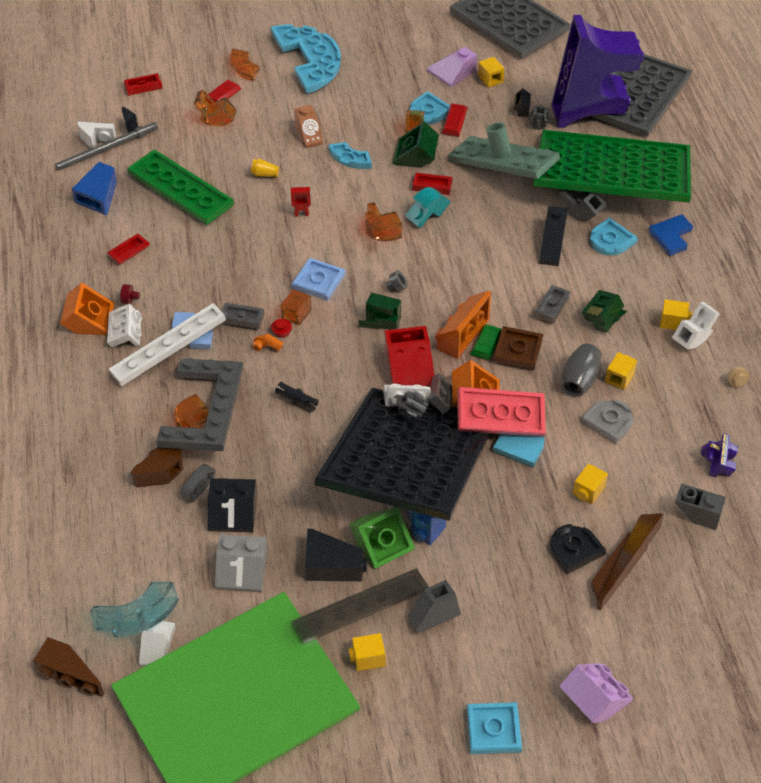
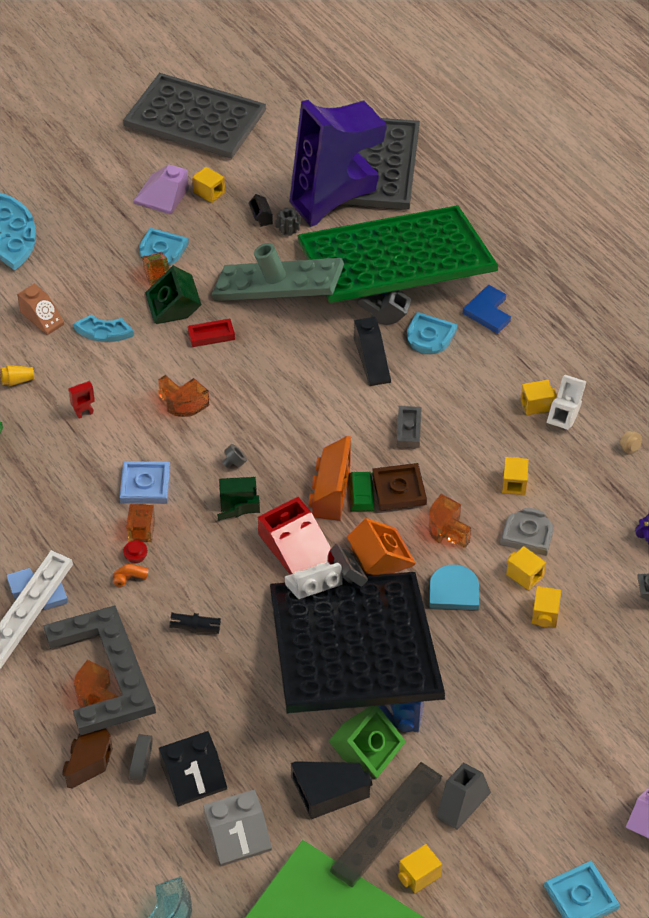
camera: 25 degrees left, 0 degrees up
flat silver plate [221,303,265,329] -> none
dark grey gear [398,390,428,419] -> none
teal brick [405,187,451,228] -> none
red tile [442,103,468,137] -> none
coral tile [457,387,546,437] -> none
black tile [550,524,606,574] -> none
dark grey piece [561,344,601,397] -> none
dark green piece [582,290,627,332] -> none
reddish brown wedge [591,513,664,611] -> none
none -> clear orange brick [429,494,471,548]
none -> yellow brick [506,546,546,591]

